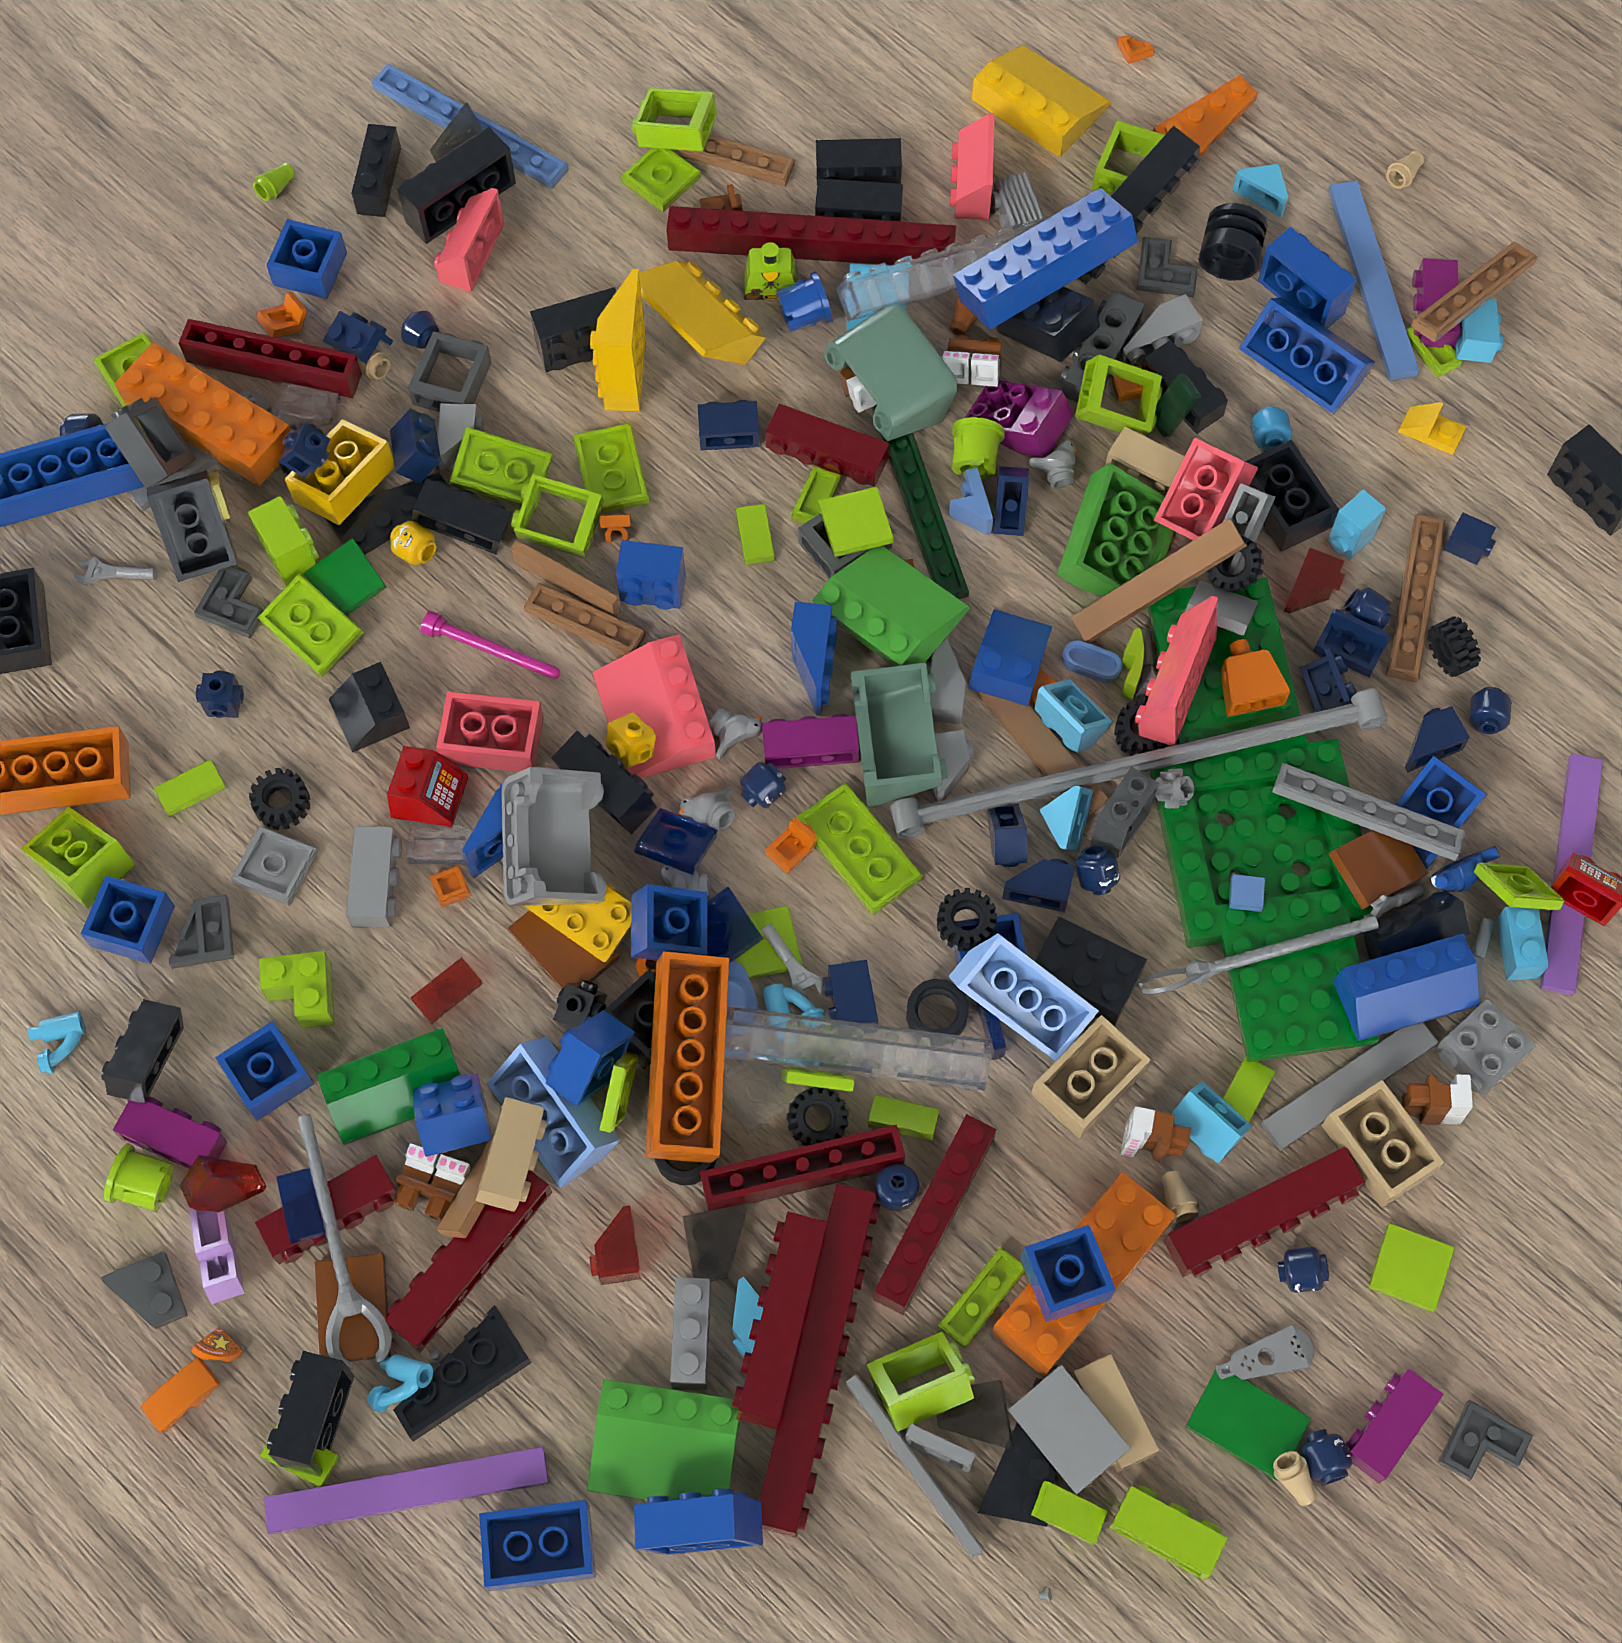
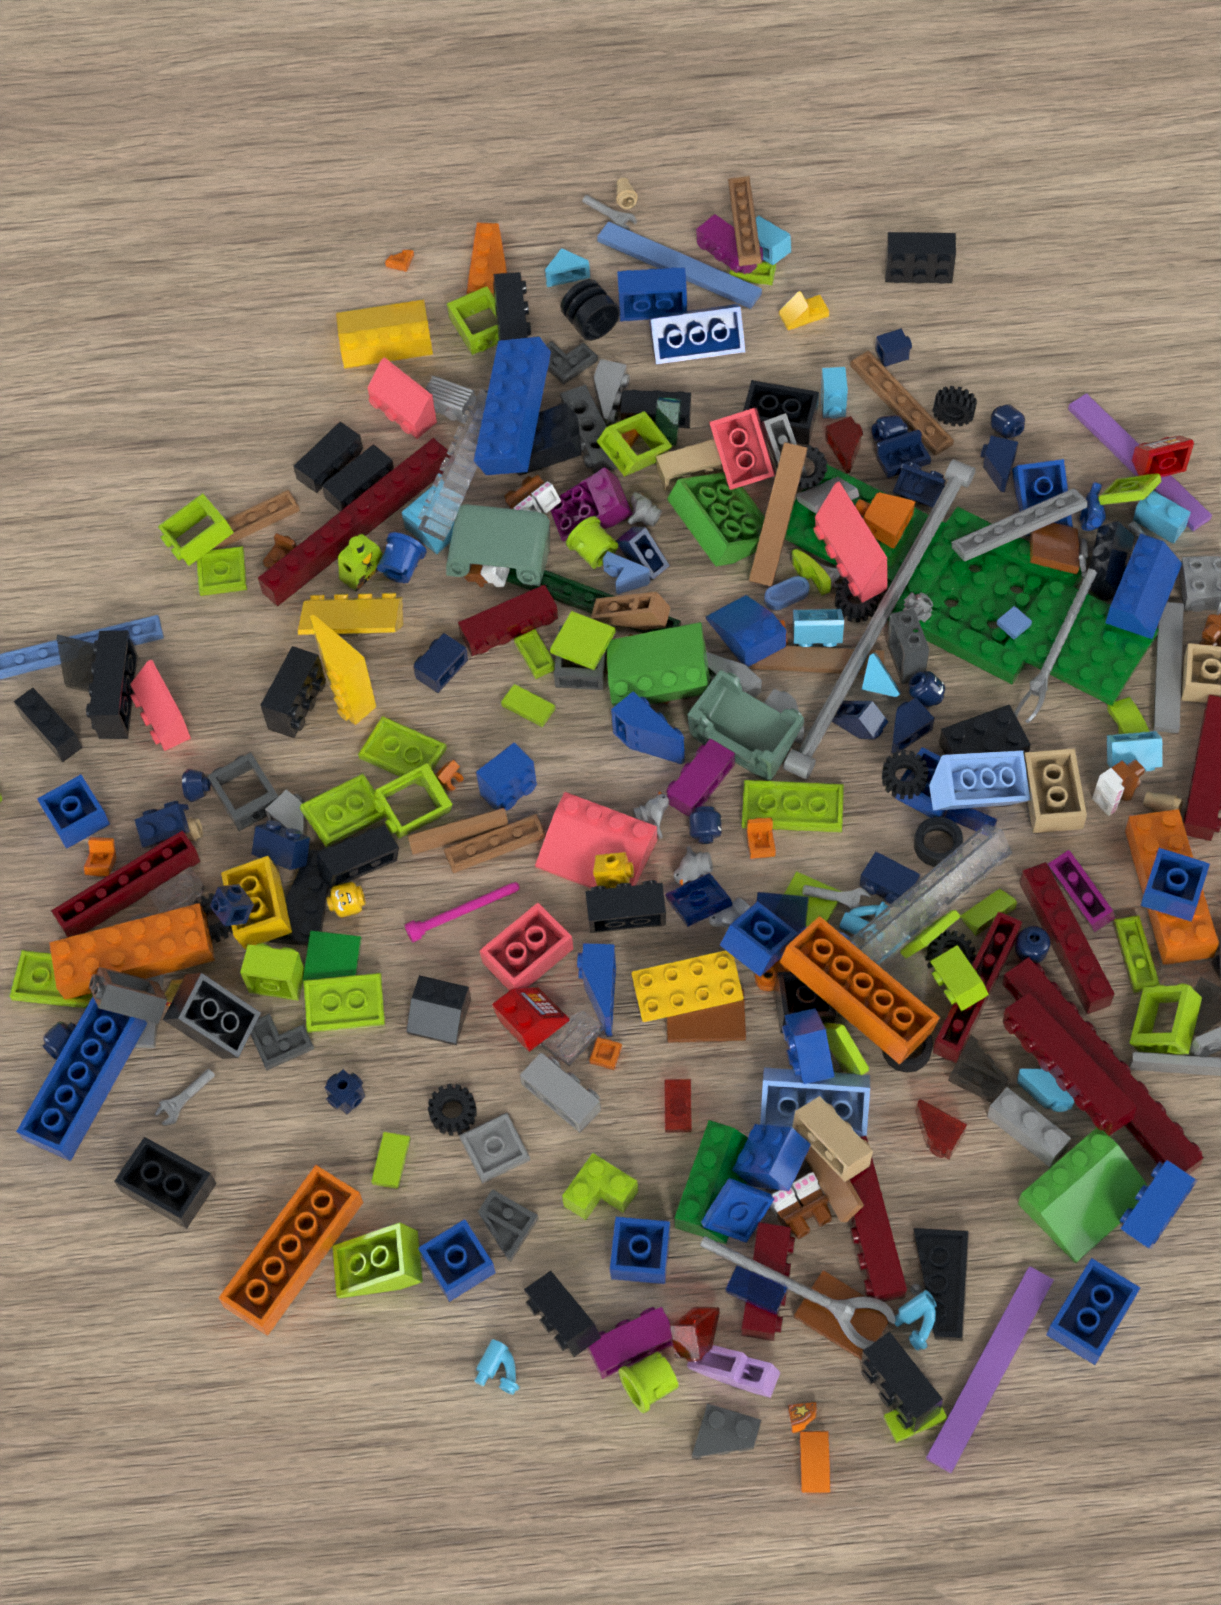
camera: 45 degrees left, 5 degrees down
light grey windscreen [502,767,607,906] -> none
black brick [553,979,607,1028] -> none
dark orange cone [950,296,977,335] -> none
dark azure head [1251,406,1292,451] -> none
none -> light grey piece [583,195,637,230]
none -> medium nougat slope [591,591,671,630]
none -> blue tile [701,1178,774,1243]
none -> lime brick [930,945,989,1011]
none -> magenta brick [1048,850,1116,932]

